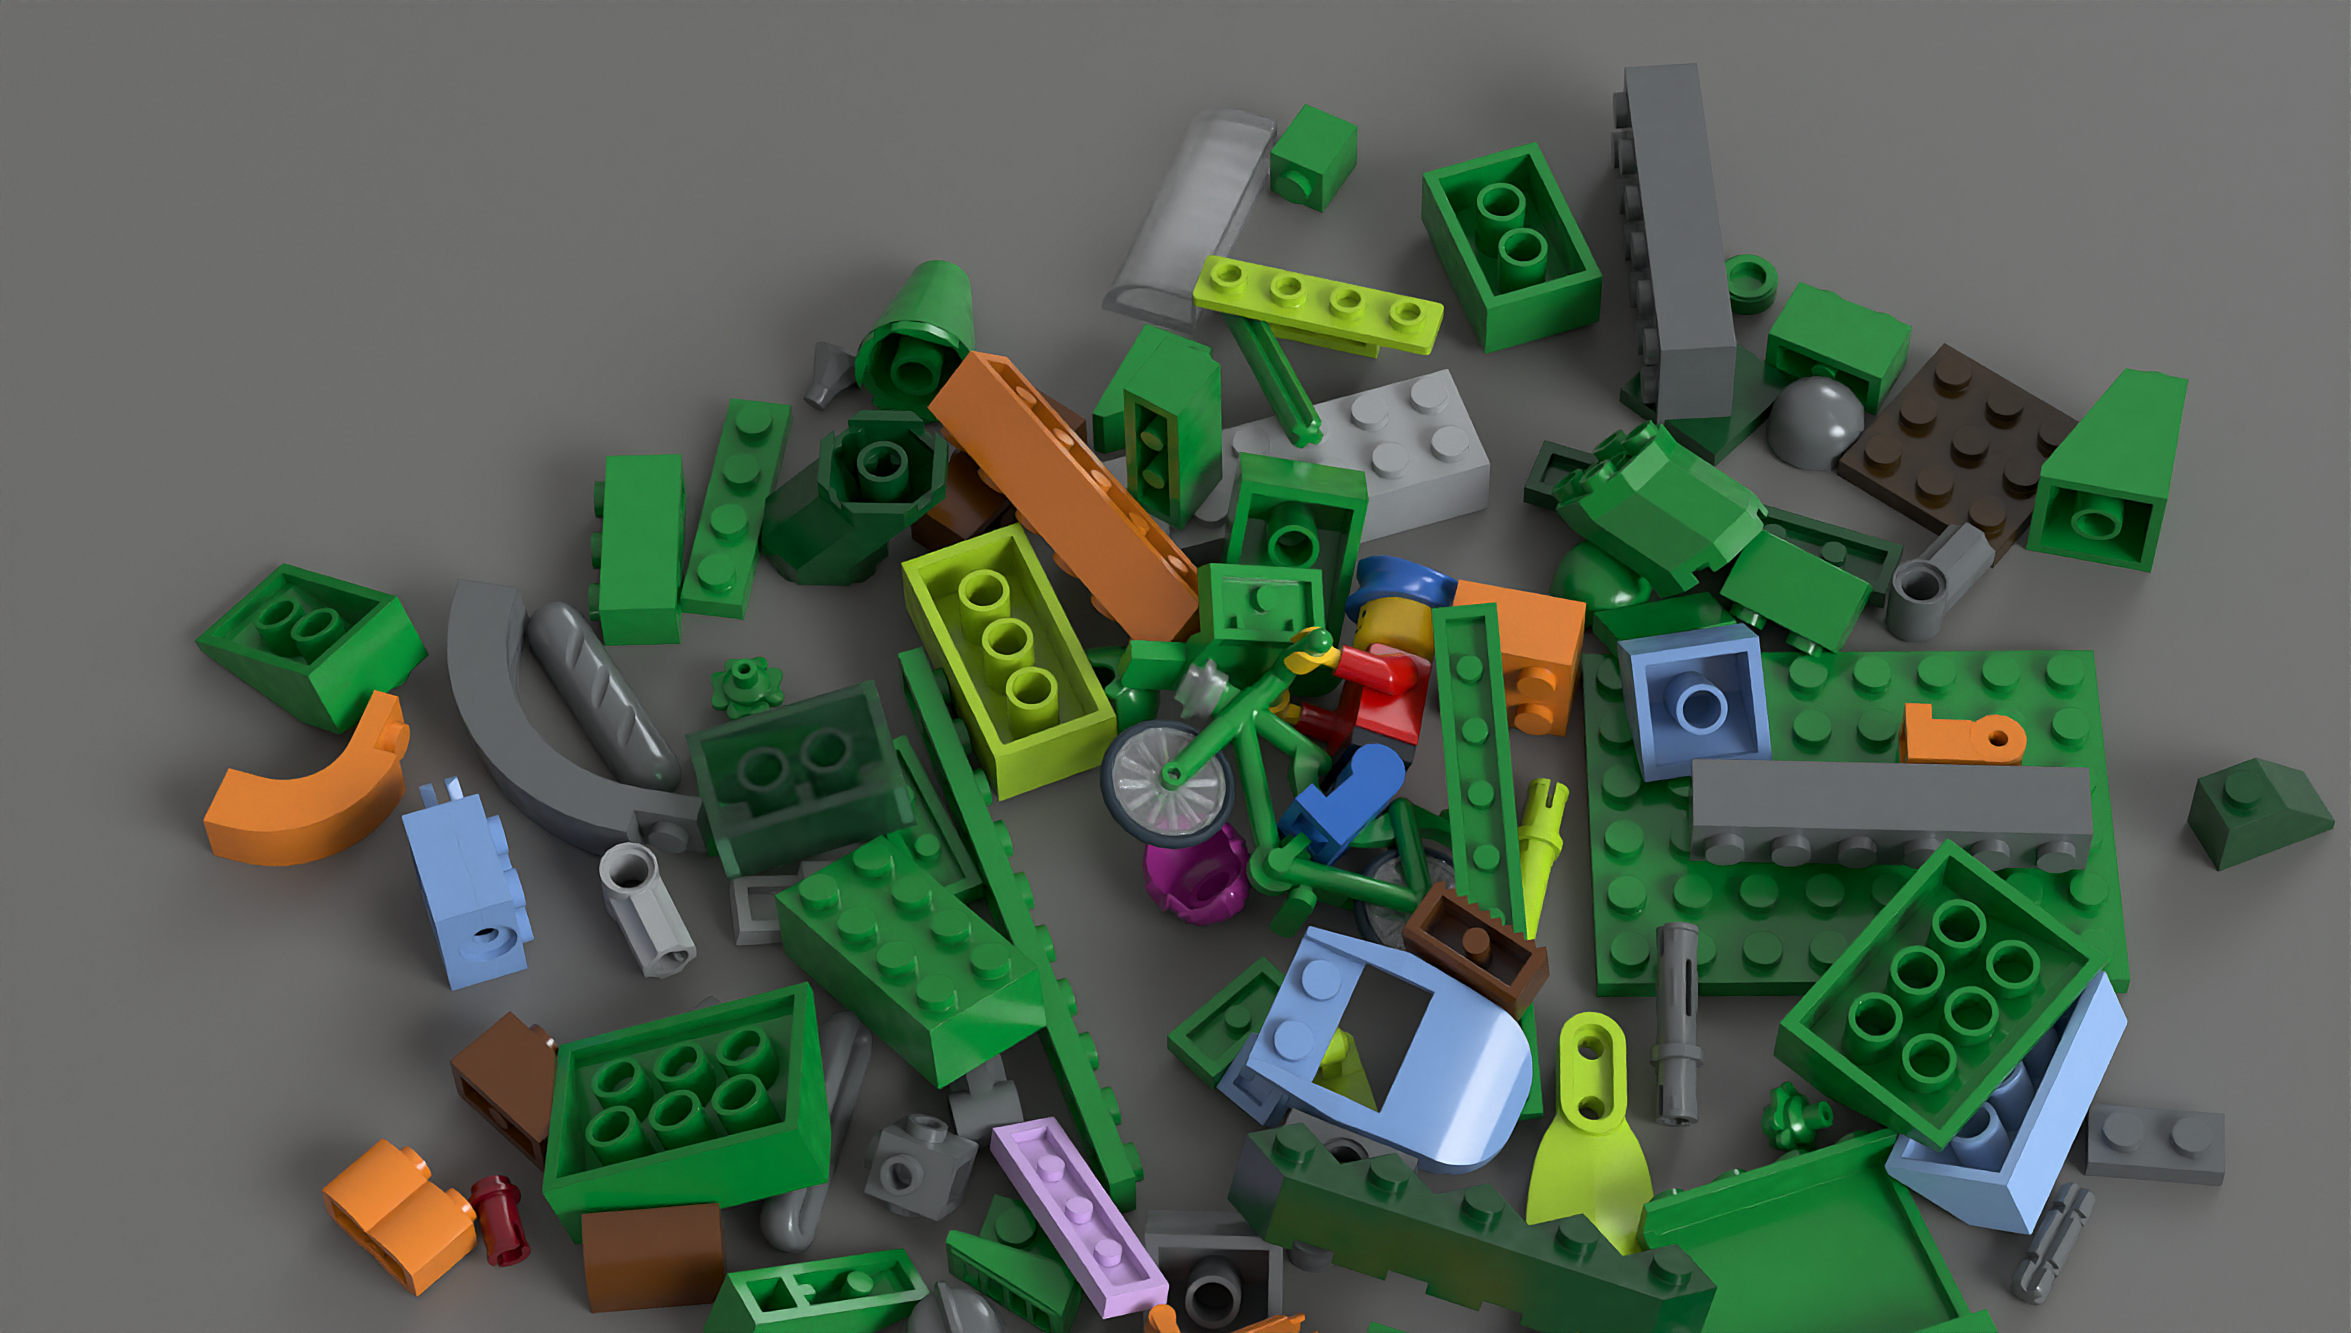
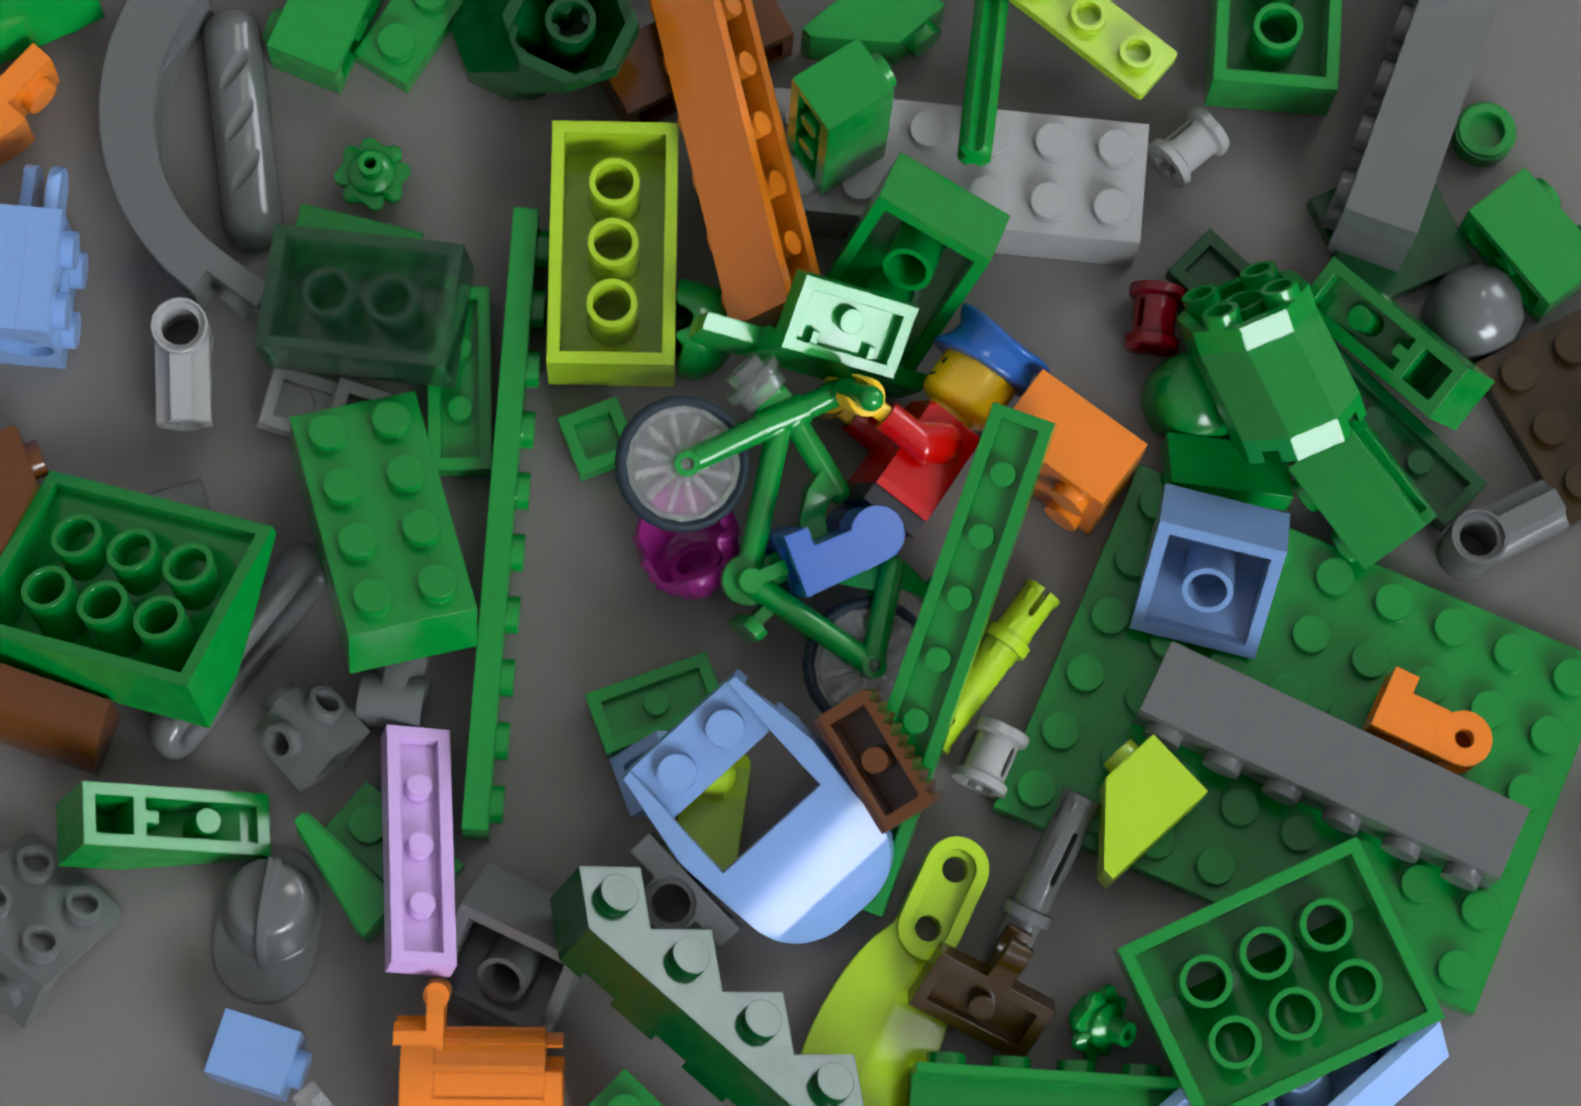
camera: 15 degrees right, 20 degrees up
none -> green plate [557,396,640,482]
none -> dark brown plate [908,922,1055,1057]
none -> light grey bush [951,716,1030,799]
none -> lime slope [1097,734,1208,889]
none -> dark red bush [1123,280,1186,357]
none -> light grey bush [1147,106,1230,188]
none -> green slope [1310,256,1495,431]

